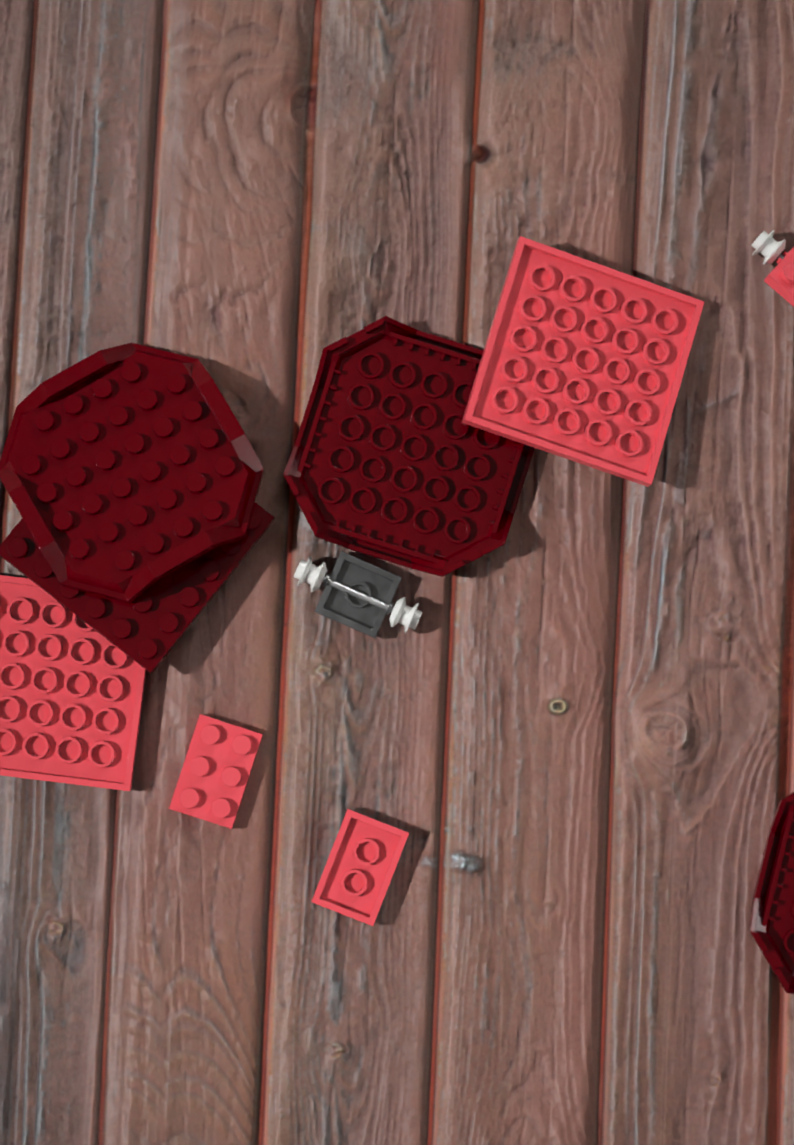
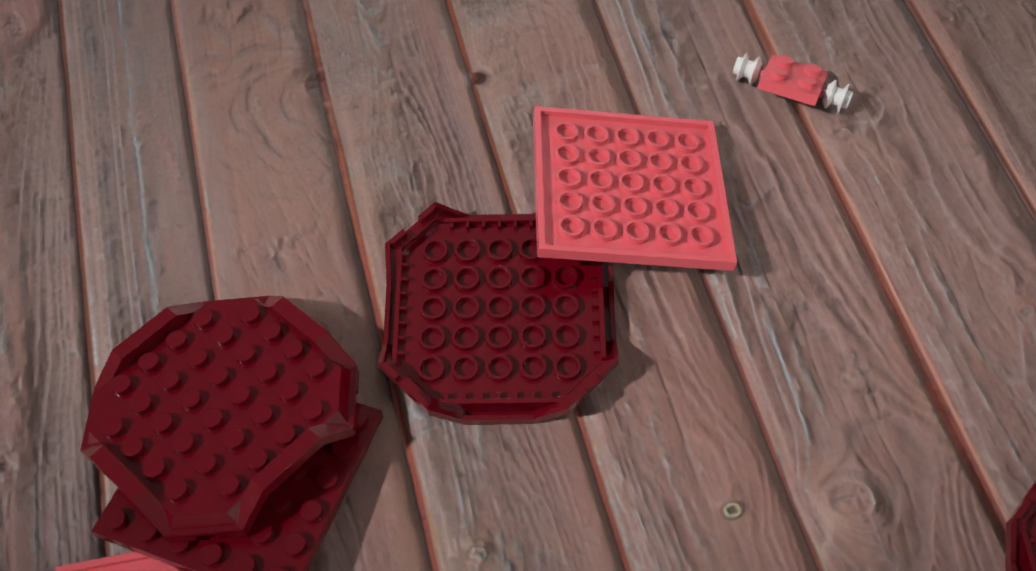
camera: 20 degrees left, 25 degrees down
flat silver plate [294,551,423,638] -> none

